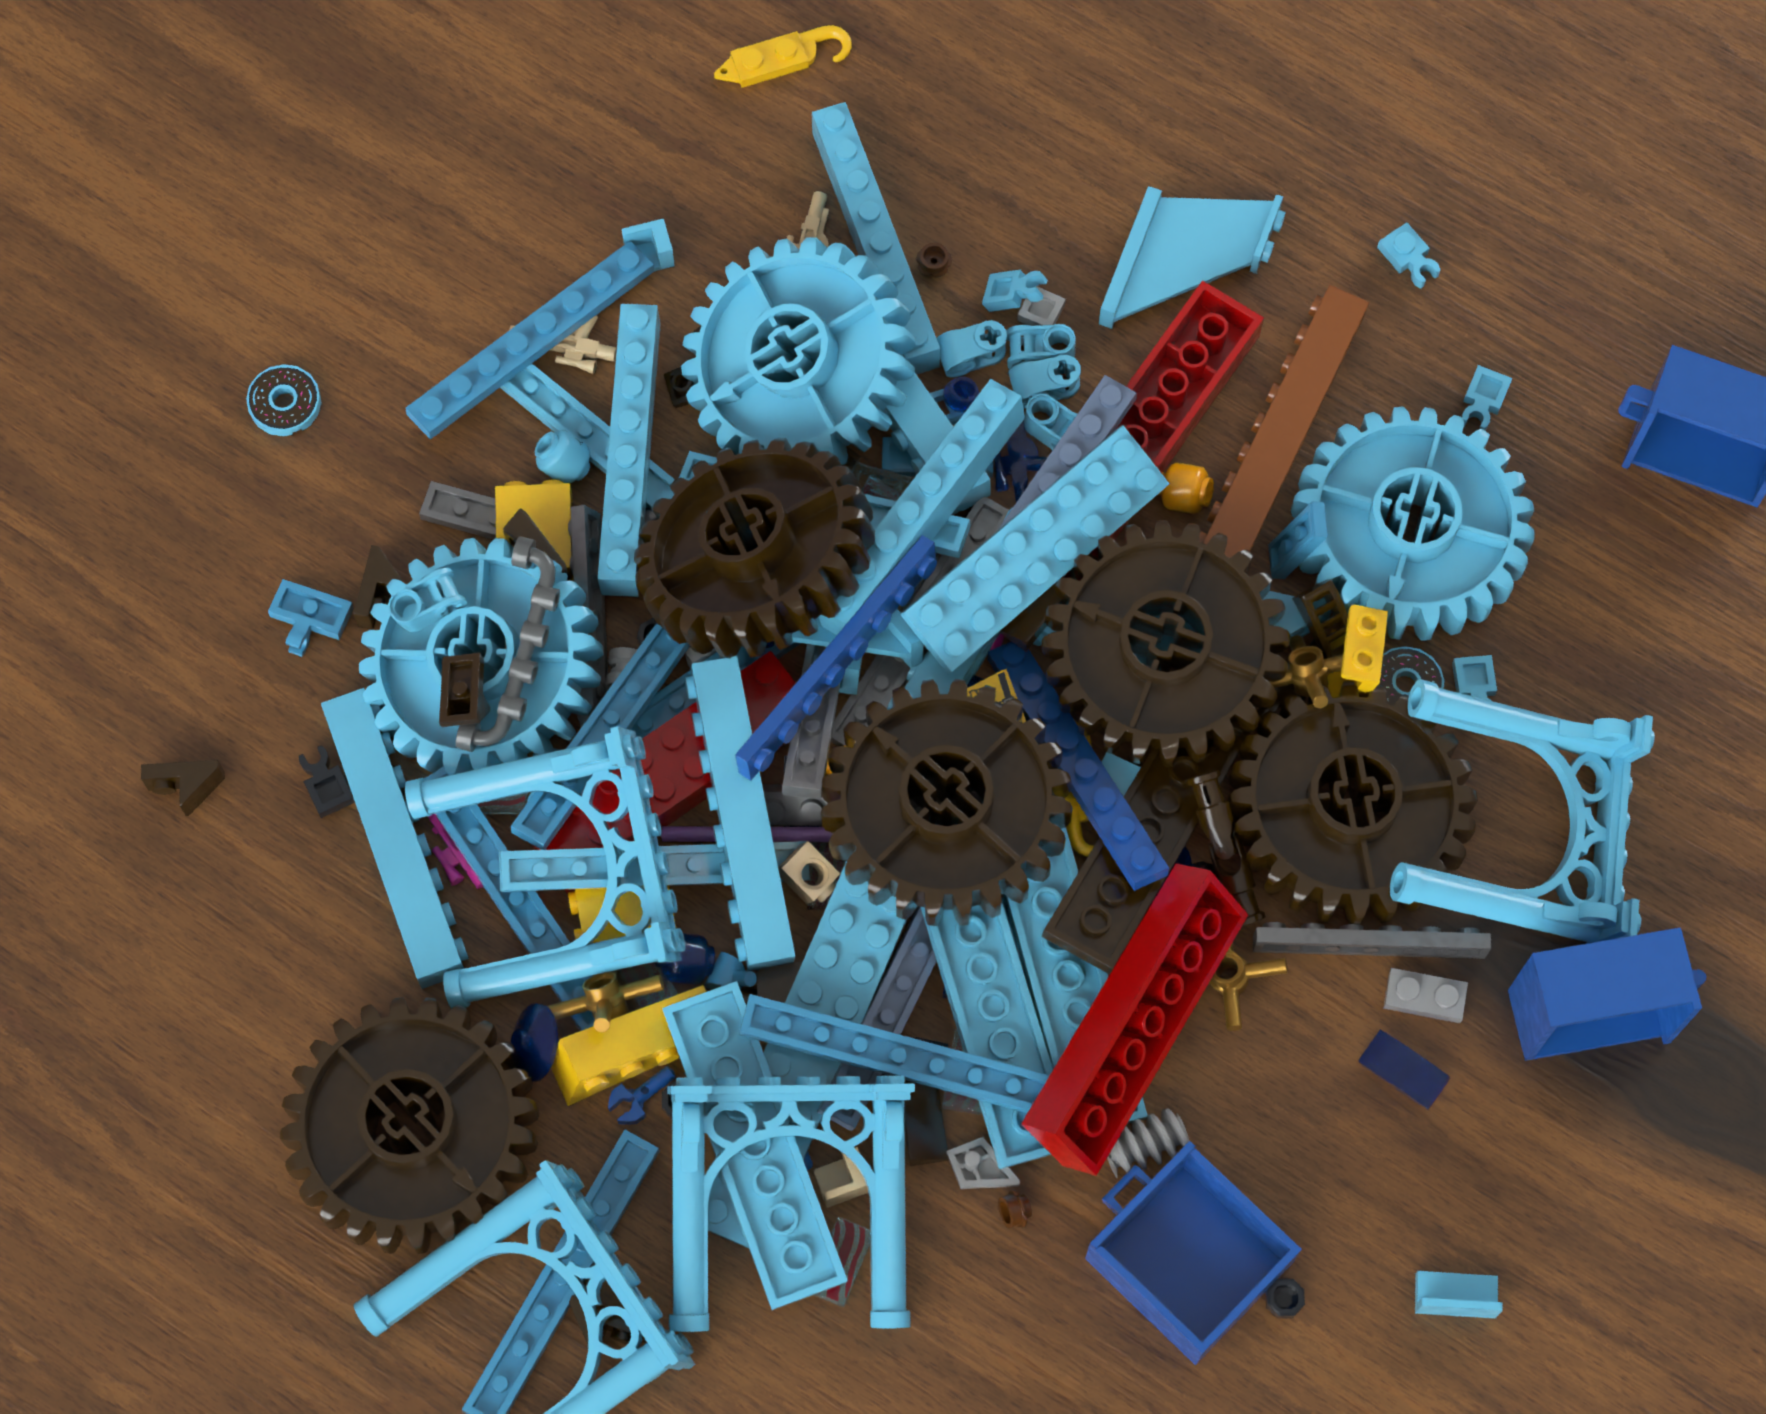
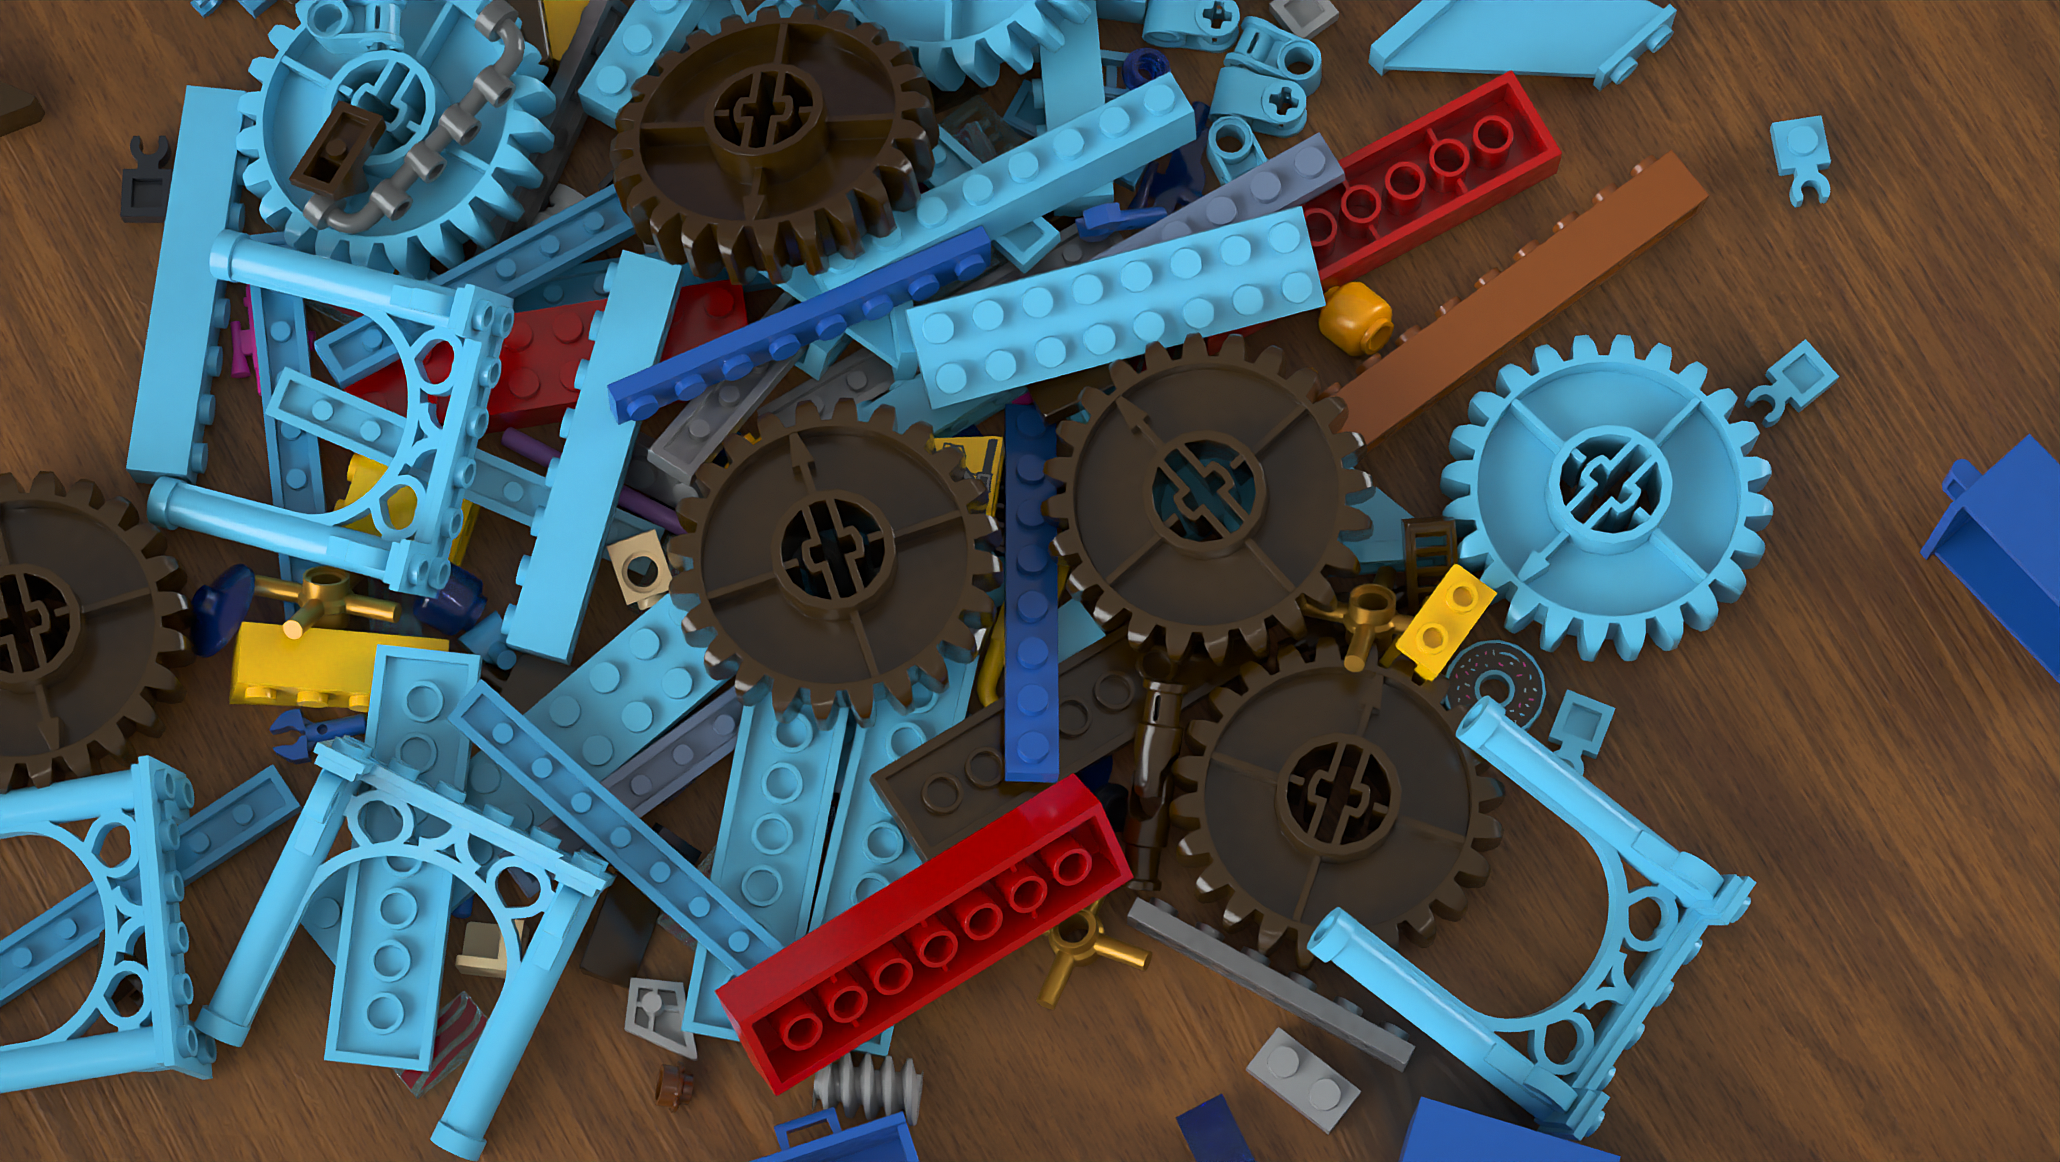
camera: 30 degrees right, 5 degrees up
dark azure tile [1268,501,1328,579] -> none
none -> blue bar [1075,202,1168,242]

